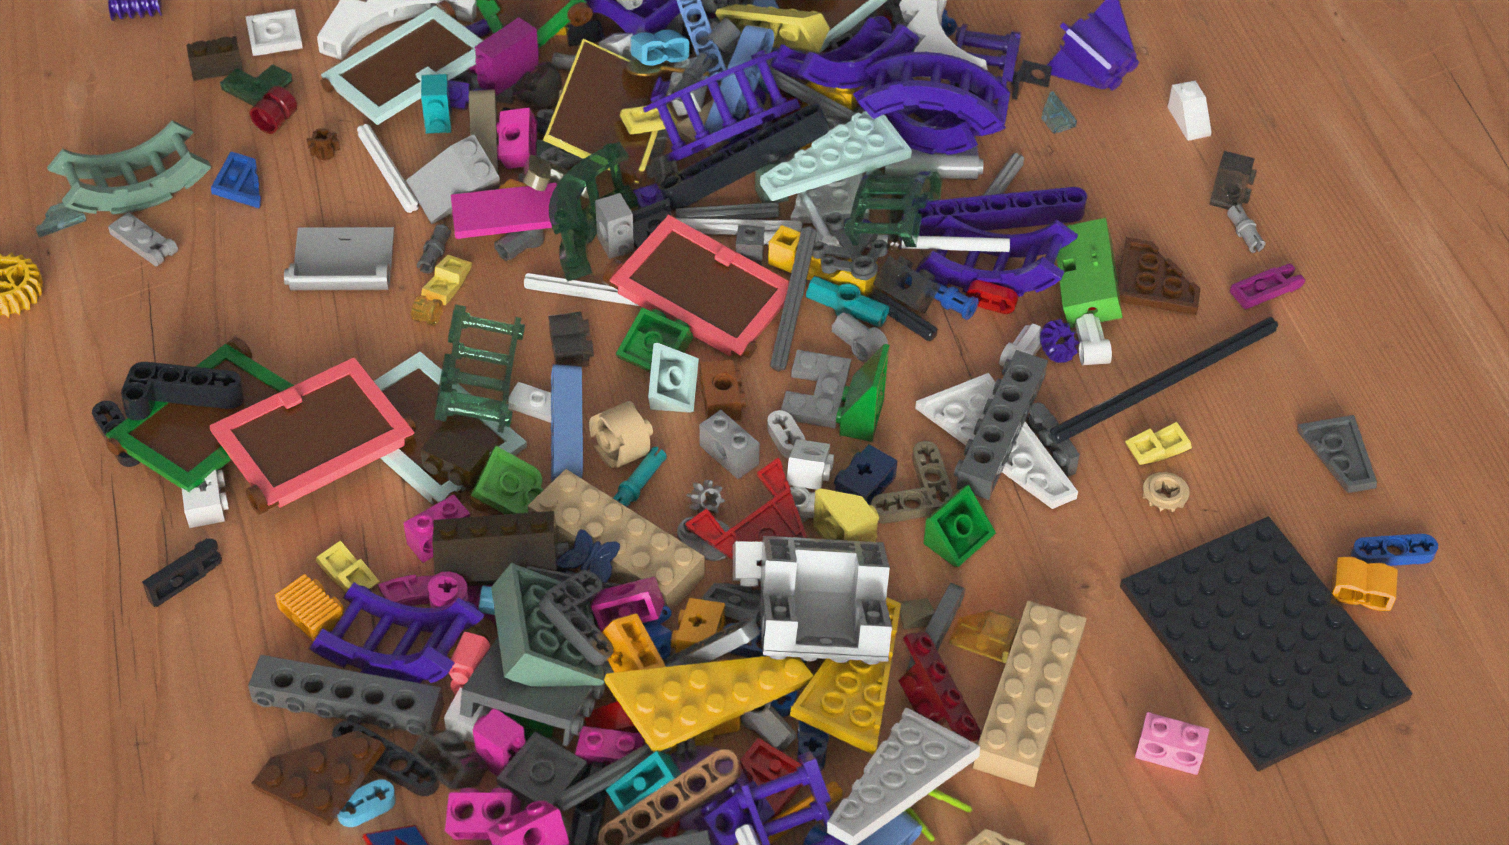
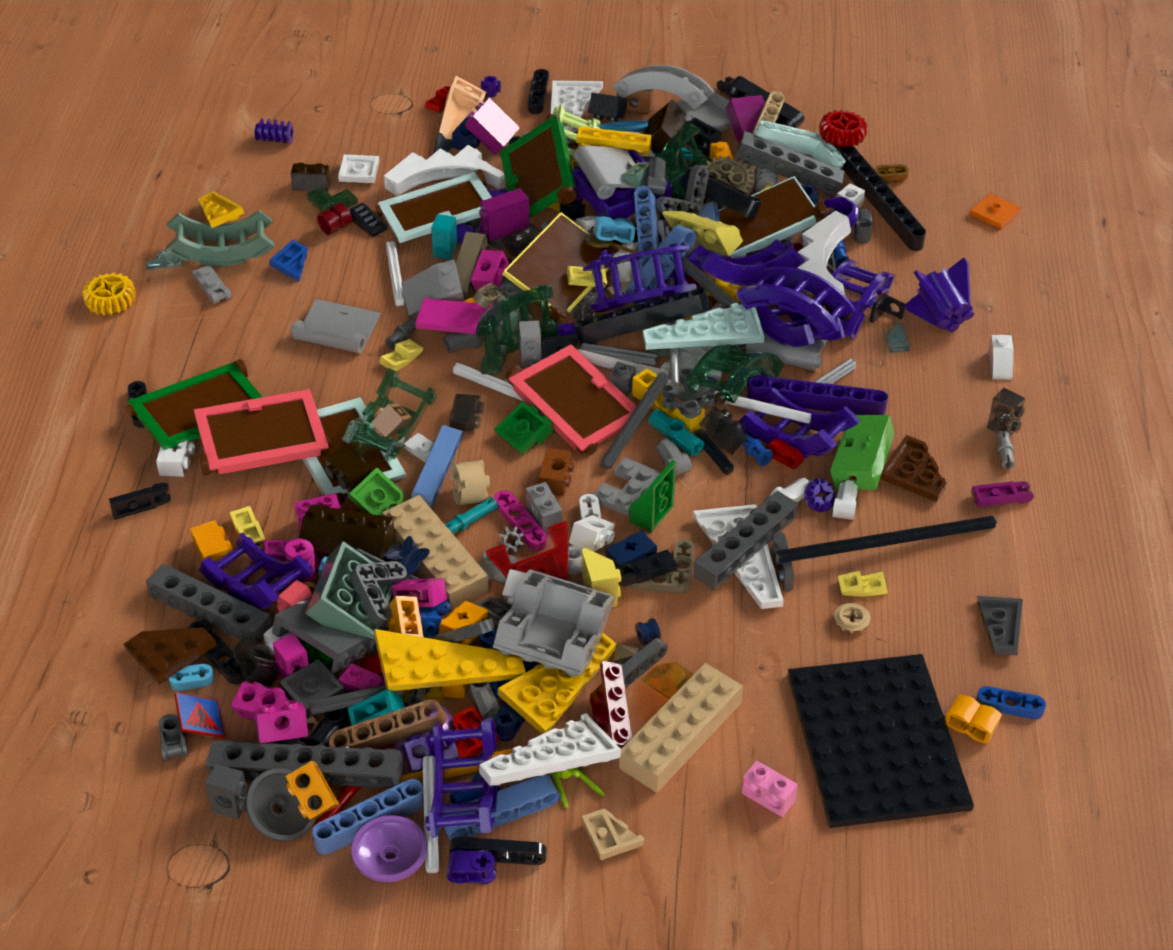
camera: 20 degrees right, 5 degrees down
black beam [121,362,244,421] -> none
reddish brown gear [307,128,340,160] -> none
clear yellow wheel [411,294,443,326] -> none
light aqua slope [648,343,699,413] -> none
dark grey pin [671,53,713,102] -> none
dark grey piece [707,17,741,56] -> none
green slope [923,485,996,567] -> none
none -> yellow wing [198,191,244,228]
none -> black slope [349,202,387,237]
none -> medium nougat brick [371,403,412,437]
none -> dark pink beam [494,490,547,551]
none -> black hinge [615,549,677,587]
none -> dark blue wheel [635,618,661,645]

